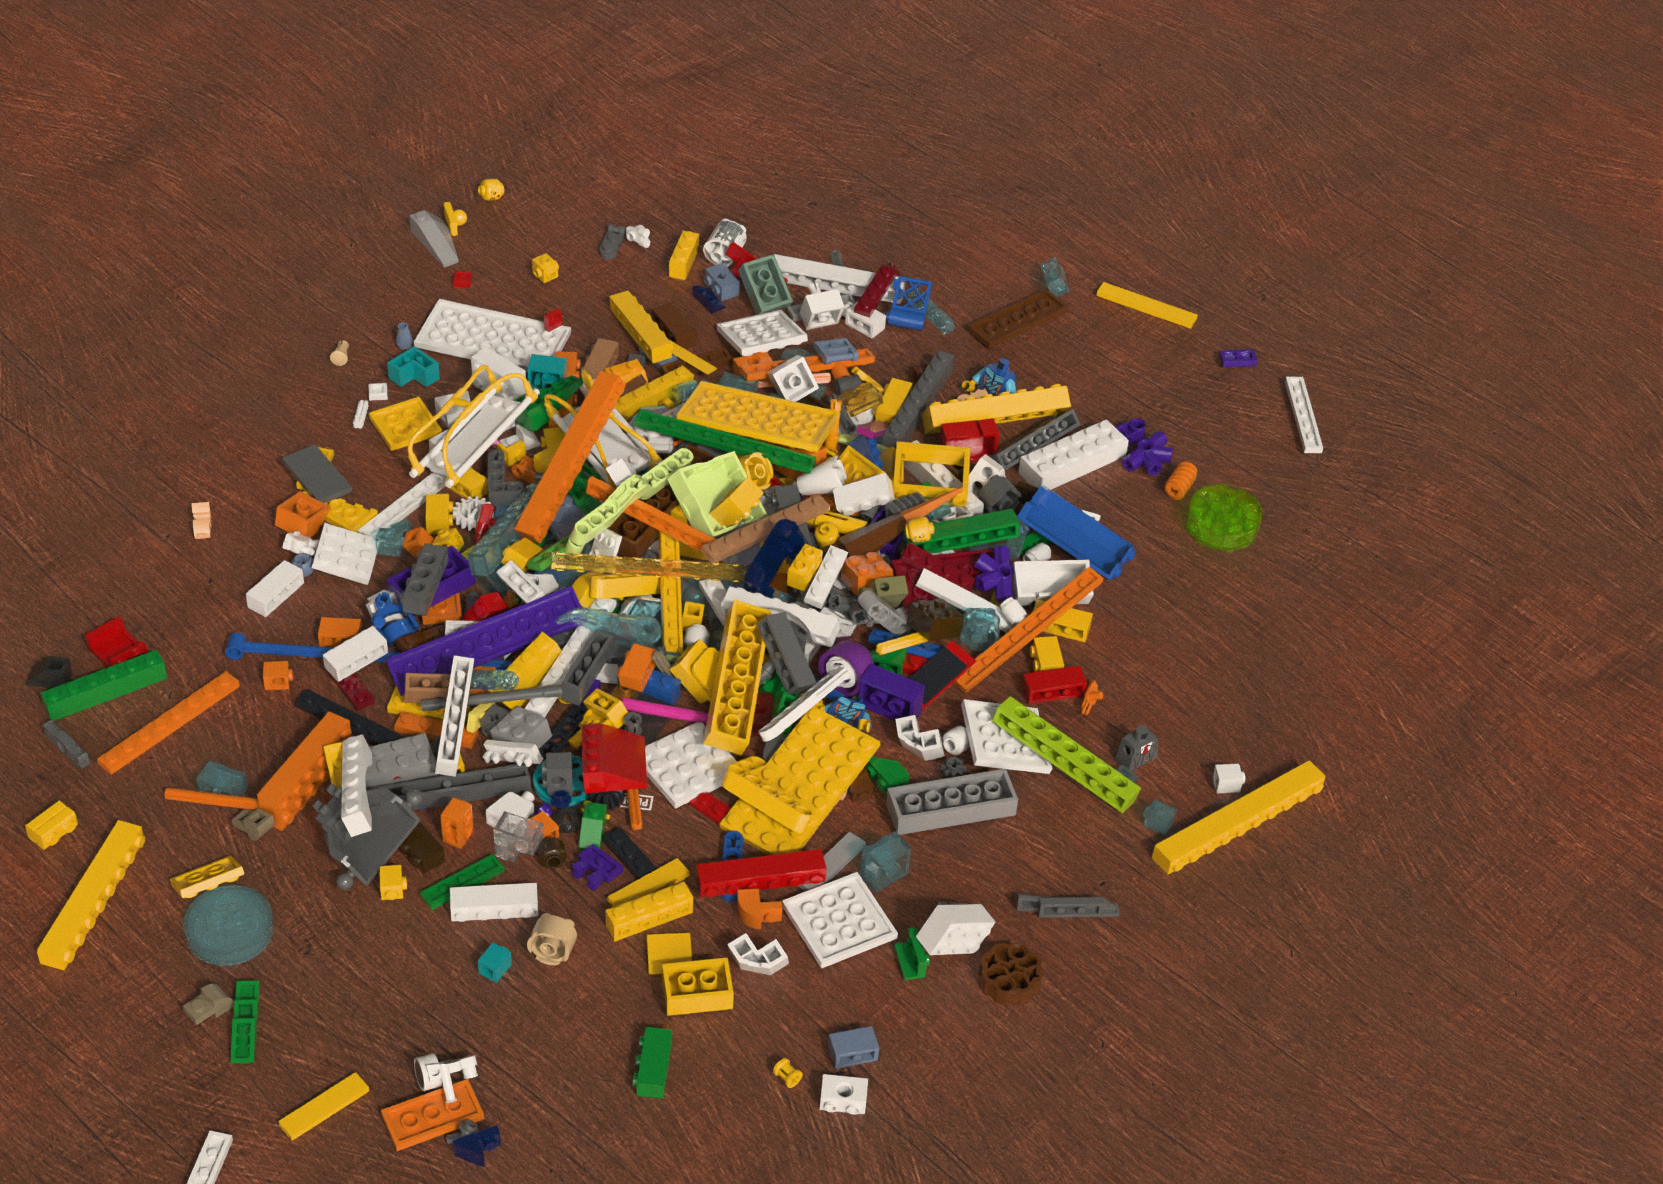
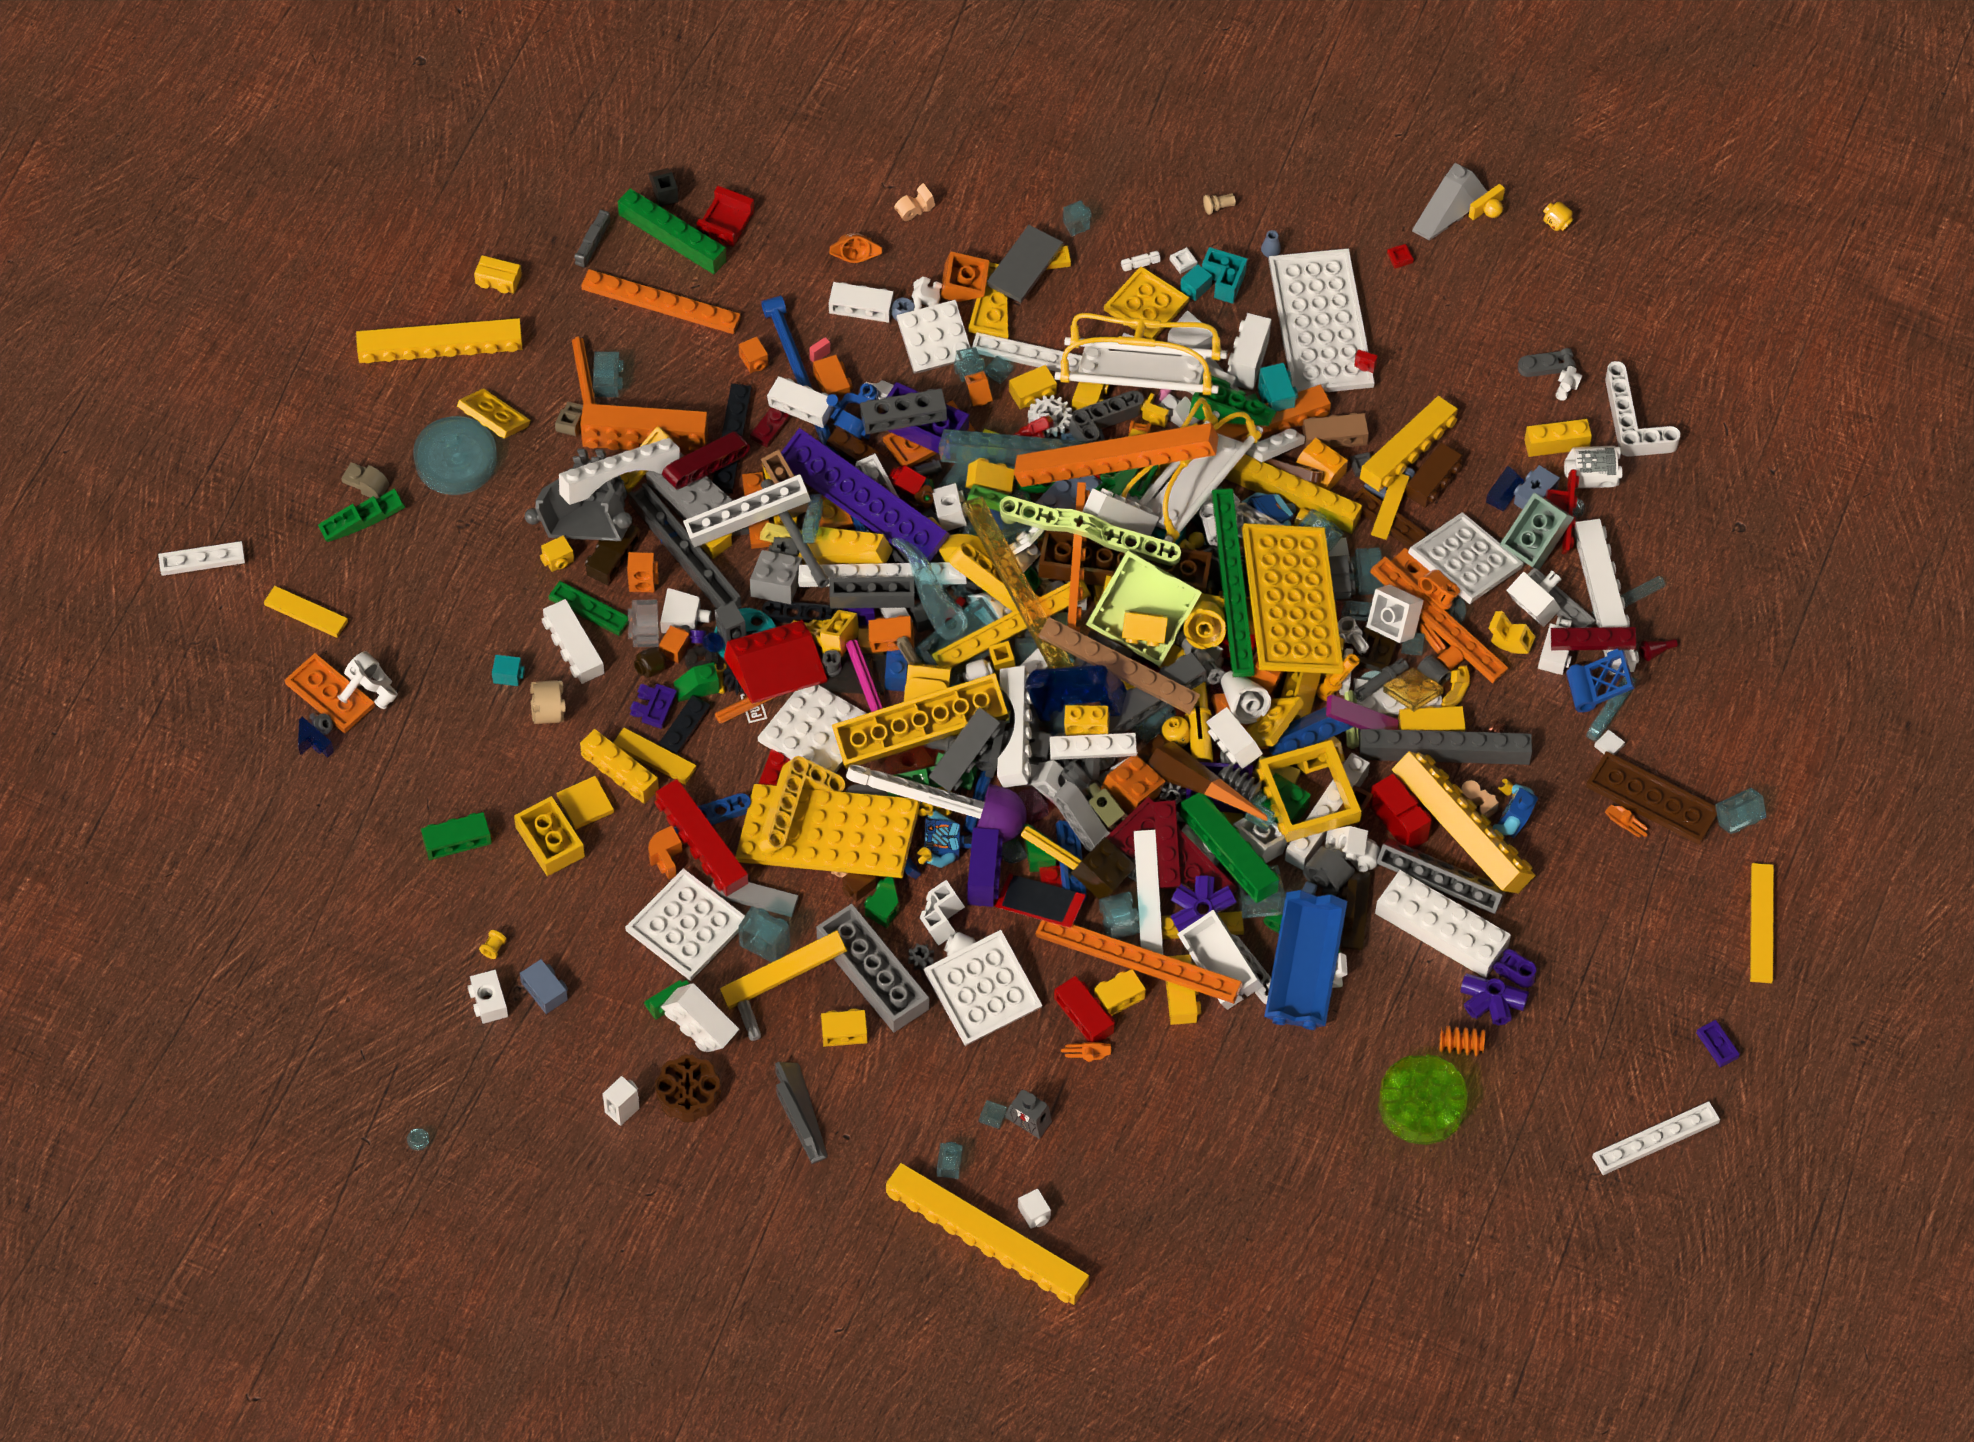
camera: 70 degrees right, 15 degrees up
yellow brick [432,528,464,552] -> none
white plate [483,740,543,767] -> none
white plate [496,560,545,604] -> none
yellow brick [532,253,559,283] -> none
white brick [728,933,789,975] -> none
sand blue plate [814,338,859,365] -> none
yellow head [906,517,934,543] -> none
lime brick [992,696,1141,813] -> none
white brick [1000,597,1028,626] -> none
white brick [1023,543,1051,561] -> none
none -> white brick [603,1076,639,1126]
none -> dark red beam [662,432,750,490]
none -> yellow tile [720,931,847,1009]
none -> coral tile [810,337,830,362]
none -> yellow brick [821,1009,867,1047]
none -> orange hat [829,233,882,263]
none -> clear light blue brick [1063,200,1092,236]
none -> teal brick [1180,264,1212,301]
none -> orange piece [1418,569,1460,609]
none -> yellow brick [1489,611,1535,654]
none -> white tile [1594,730,1625,755]
none -> white beam [1605,361,1680,456]
none -> orange piece [1605,804,1648,837]

